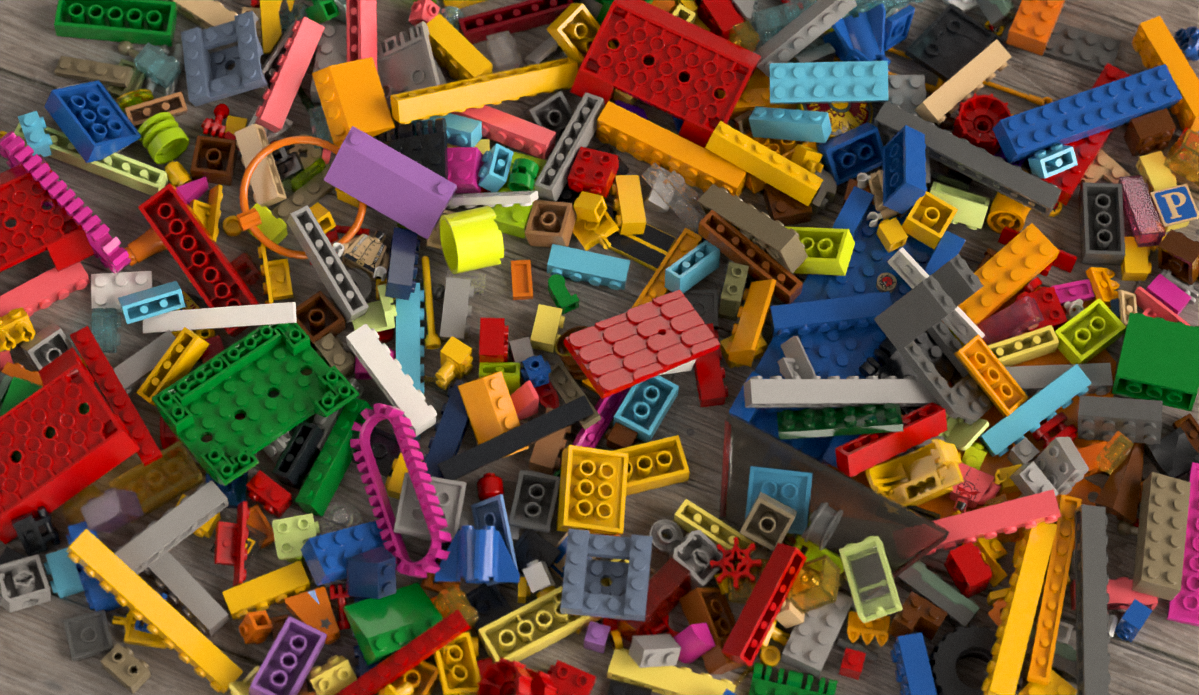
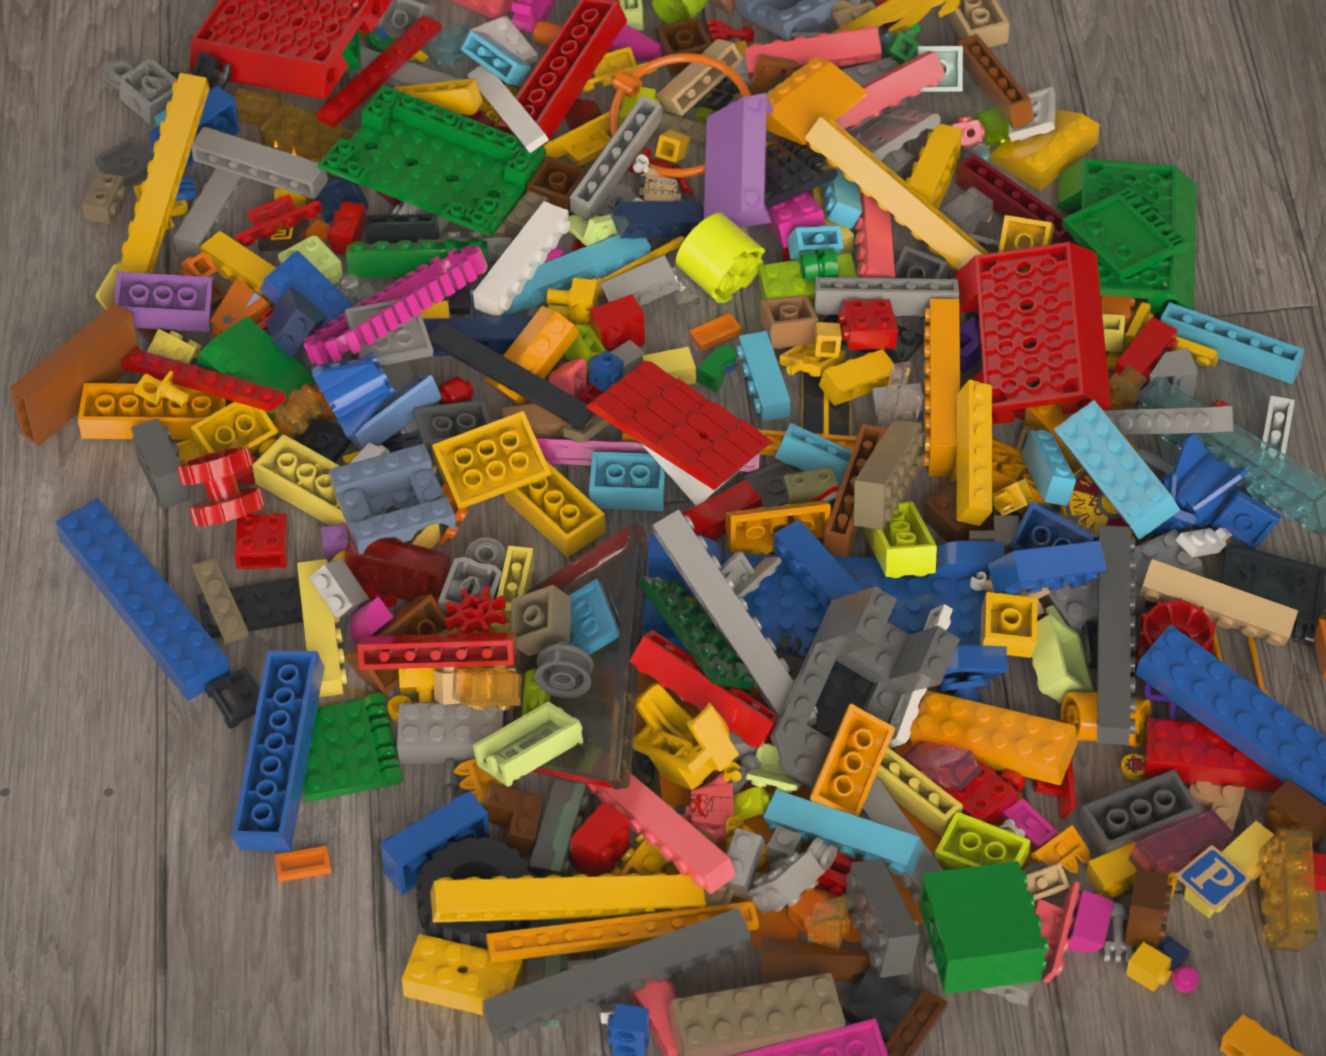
camera: 70 degrees right, 15 degrees down
brick [80,488,144,533] -> none
yellow brick [165,161,193,187] -> none
white plate [447,191,538,209] -> none
reddish brown brick [605,422,638,450] -> none
red brick [838,648,866,680] -> none
yellow brick [876,217,908,253] -> none
tile [876,273,897,293] -> none
medium azure brick [1028,143,1078,179] -> none
none -> dark orange plate [748,54,799,95]
none -> light grey wheel [808,837,838,871]
none -> white hinge [1175,528,1232,558]

